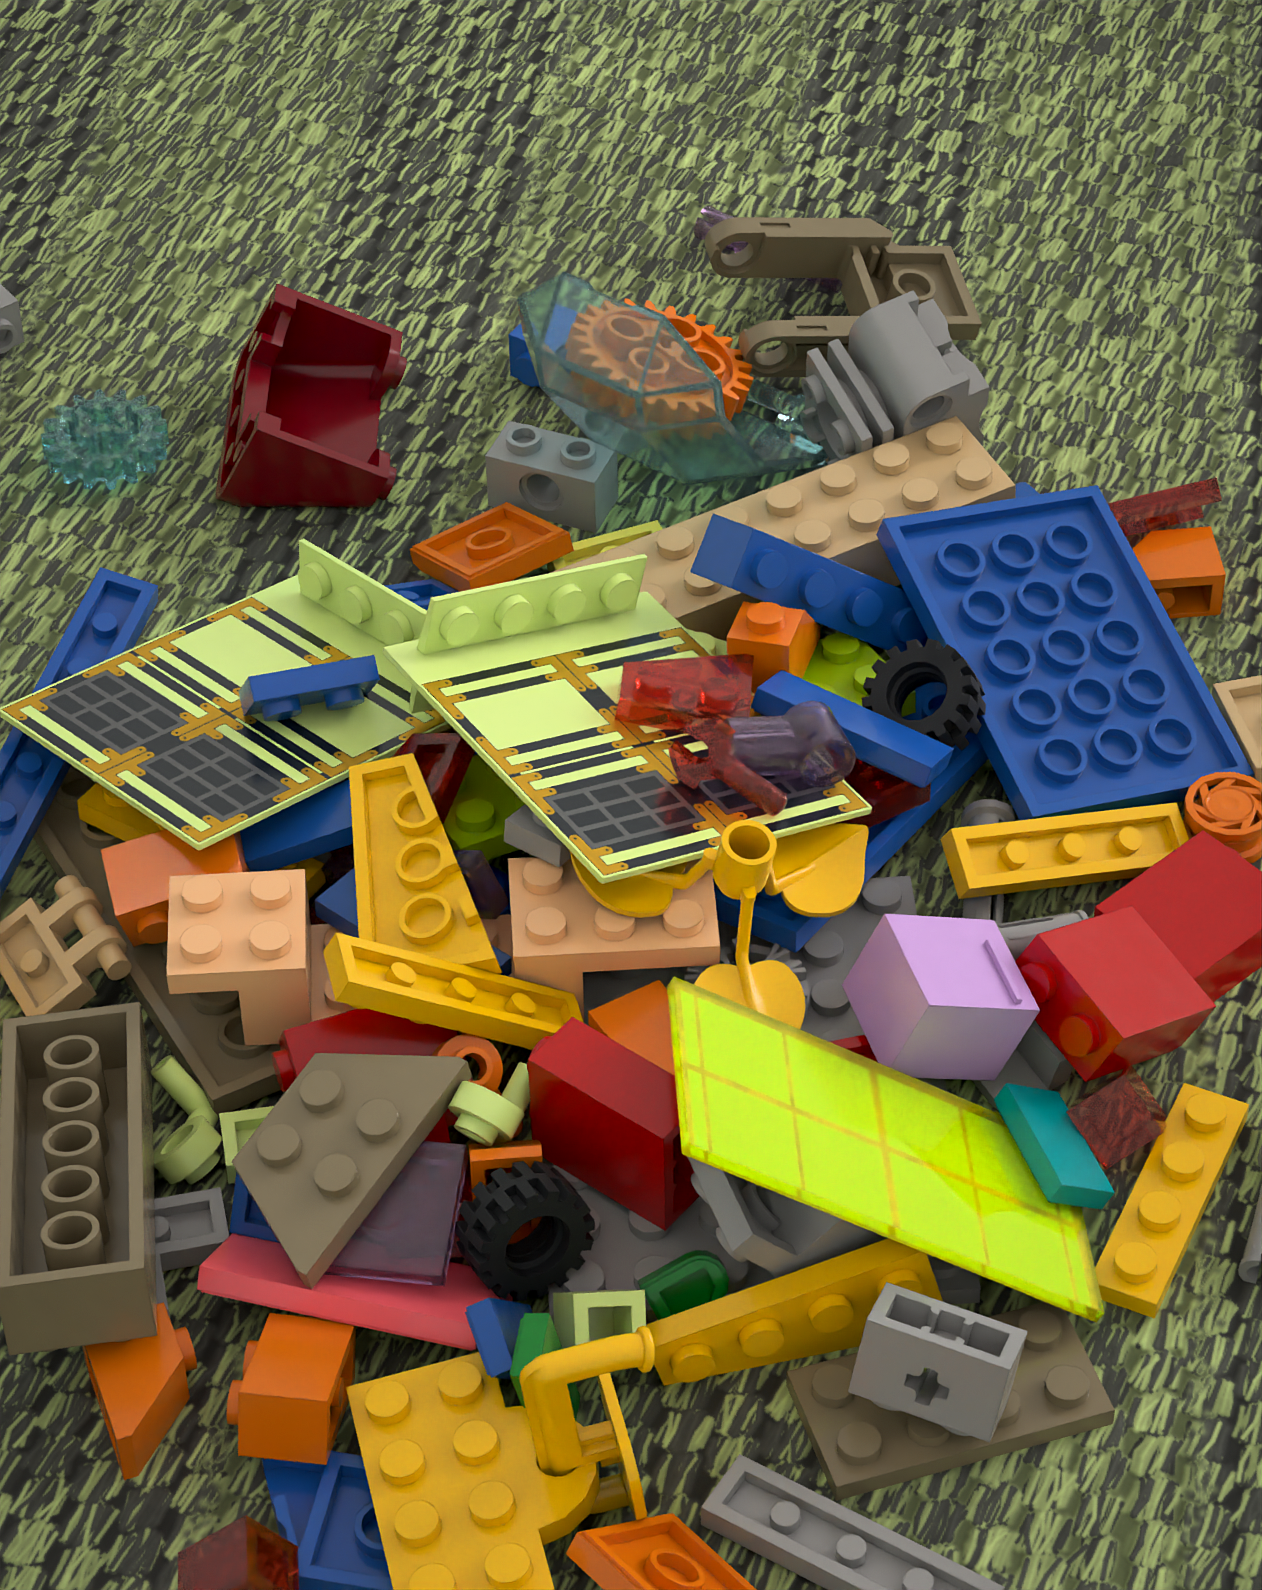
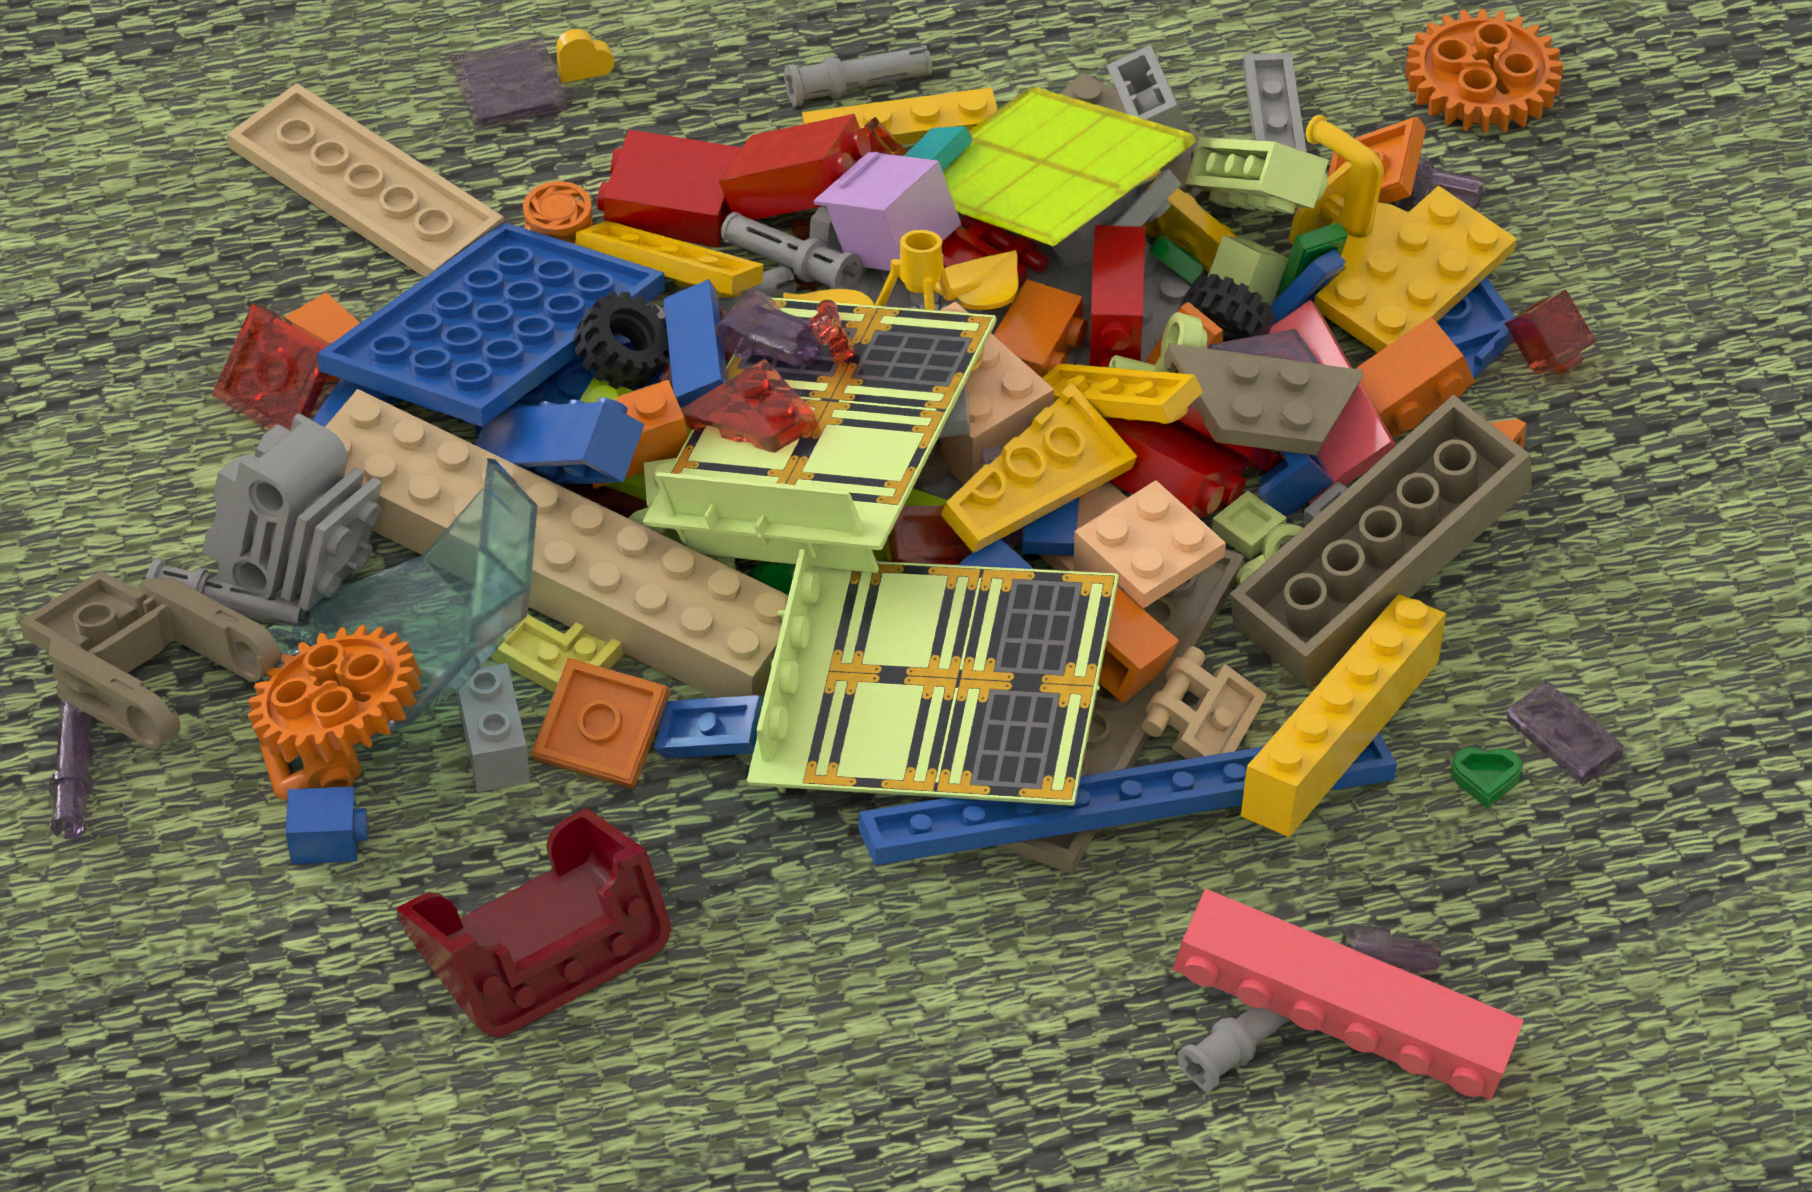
camera: 125 degrees left, 5 degrees up
clear light blue gear [41,389,169,490] -> none
blue plate [238,655,380,721] -> none
none -> yellowish green brick [1185,137,1329,215]

